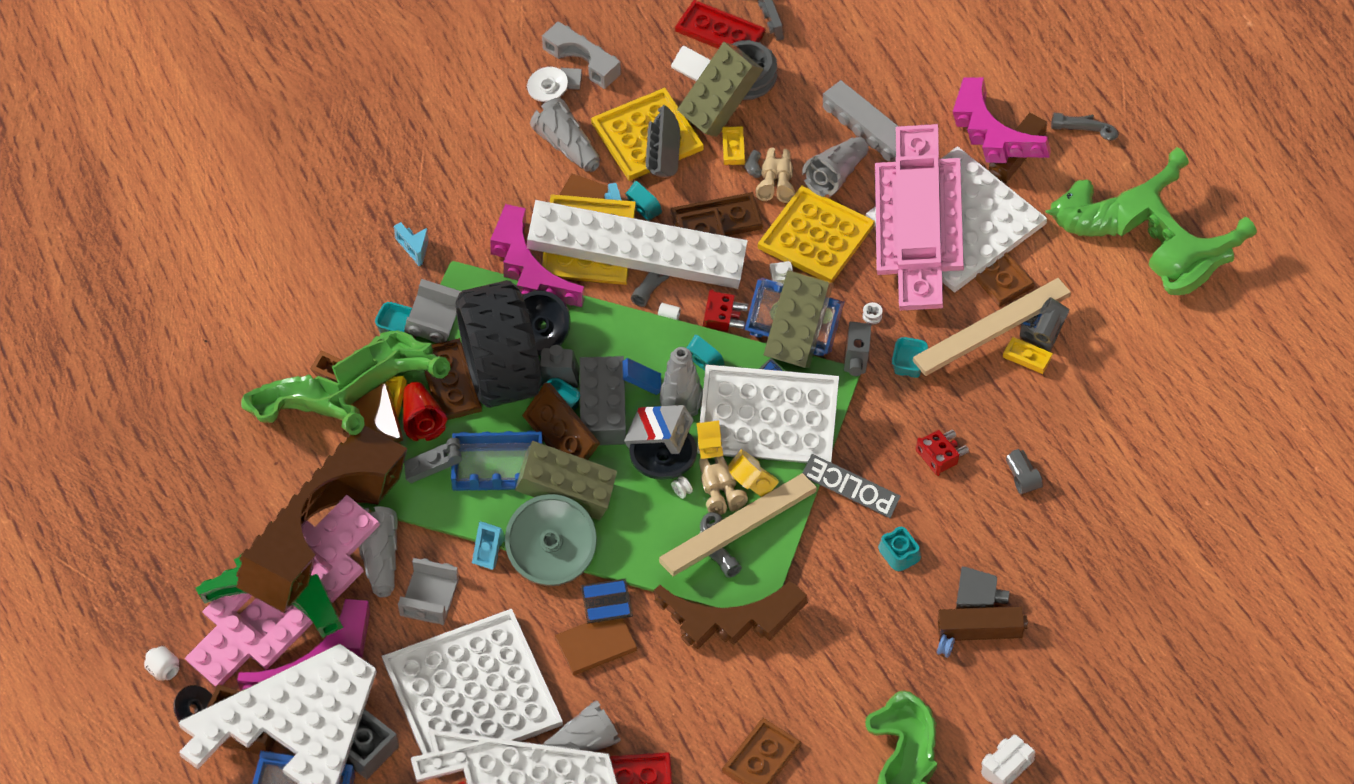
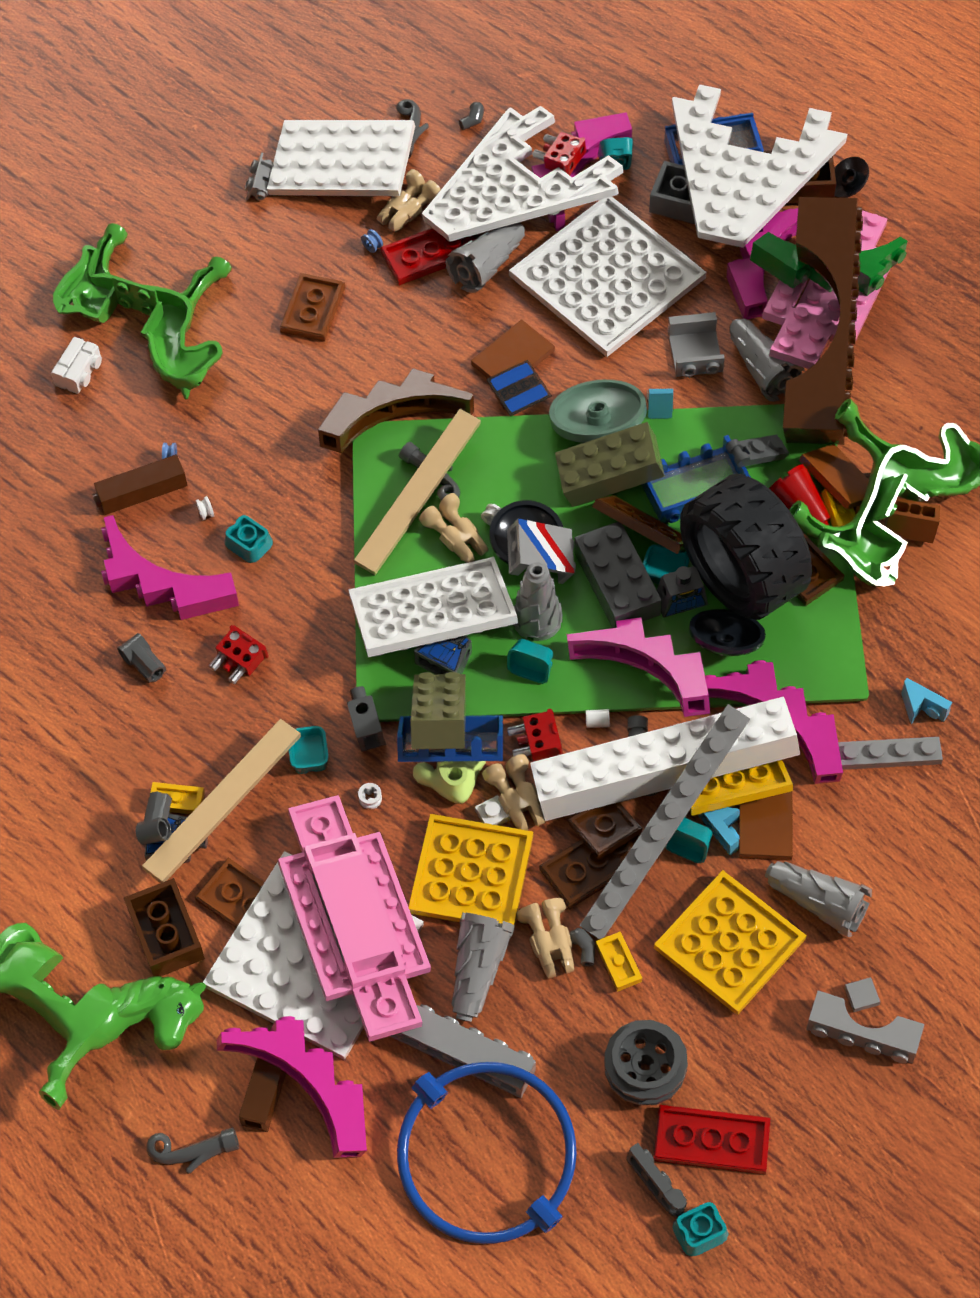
camera: 160 degrees right, 5 degrees up
white head [144,646,179,681] -> none
teal piece [375,302,412,334] -> none
light grey panel [404,279,462,343] -> none
white dish [527,67,568,102] -> none
blue tile [623,358,661,395] -> none
dark grey brick [646,105,680,177] -> none
white slope [671,46,711,81] -> none
olive brick [677,42,764,137] -> none
yellow brick [697,420,723,459] -> none
yellow brick [728,448,779,497] -> none
dark grey sticker [803,454,901,518] -> none
dark grey torso [956,566,1010,609] -> none
none -> dark pink arch [101,515,239,620]
none -> reddish brown brick [124,878,205,976]
none -> white bush [195,496,214,520]
none -> blue piece [397,1062,577,1244]
none -> tan piece [482,754,545,831]
none -> arch [567,618,710,717]
none -> light grey plate [580,704,750,940]
none -> light grey plate [838,737,943,770]

